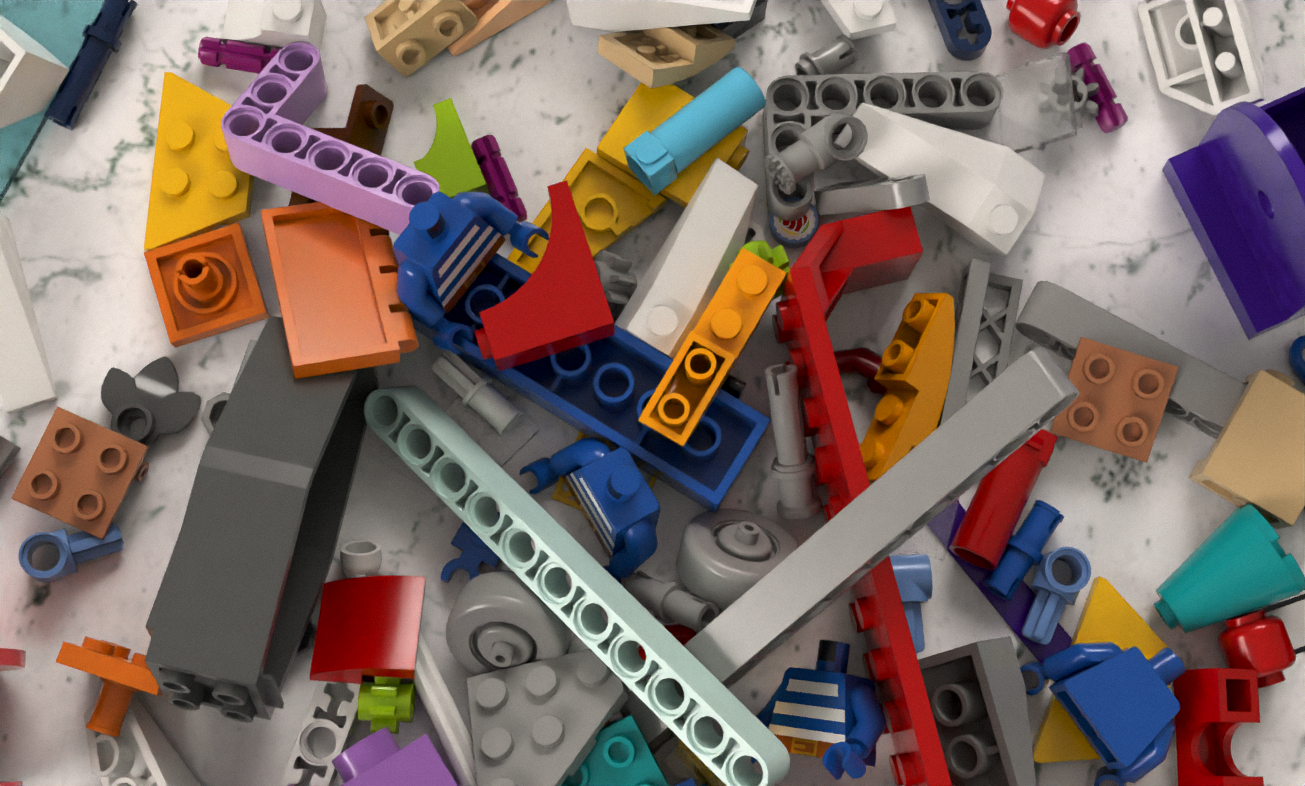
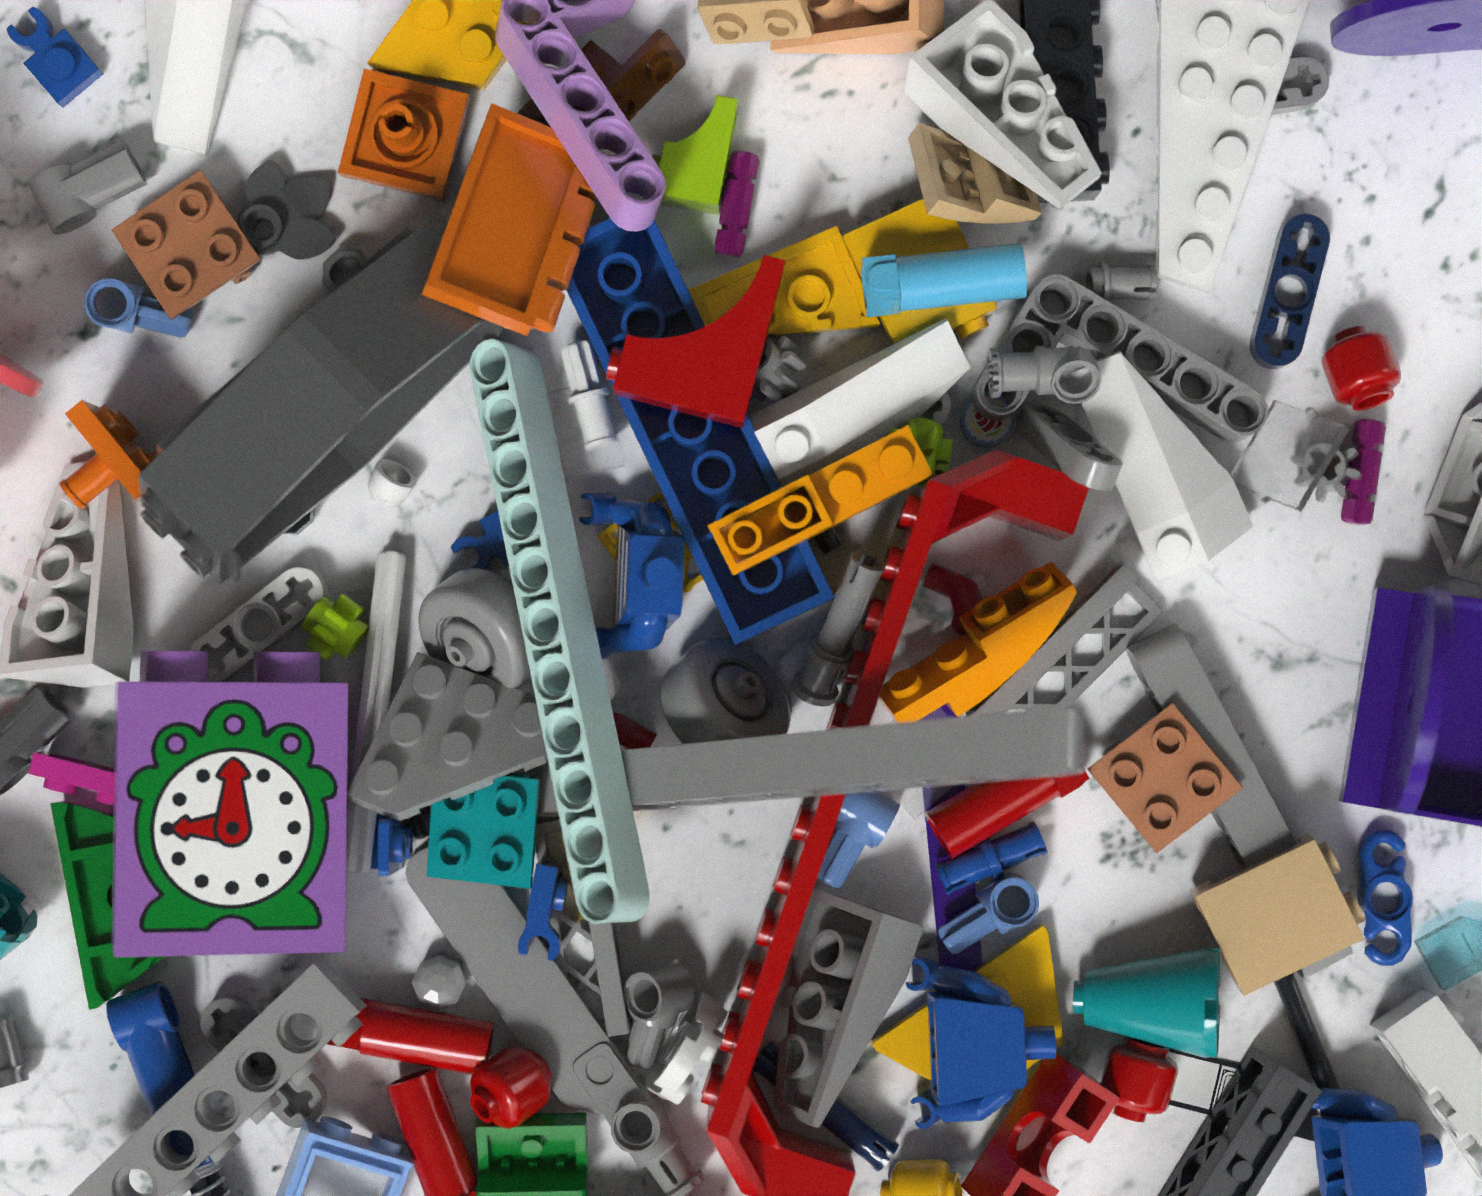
camera: 35 degrees right, 10 degrees up
red slope [309,575,426,684] -> none
blue torso [393,191,549,355] -> none
light grey pin [623,571,720,633] -> none
torso [722,640,886,780] -> none

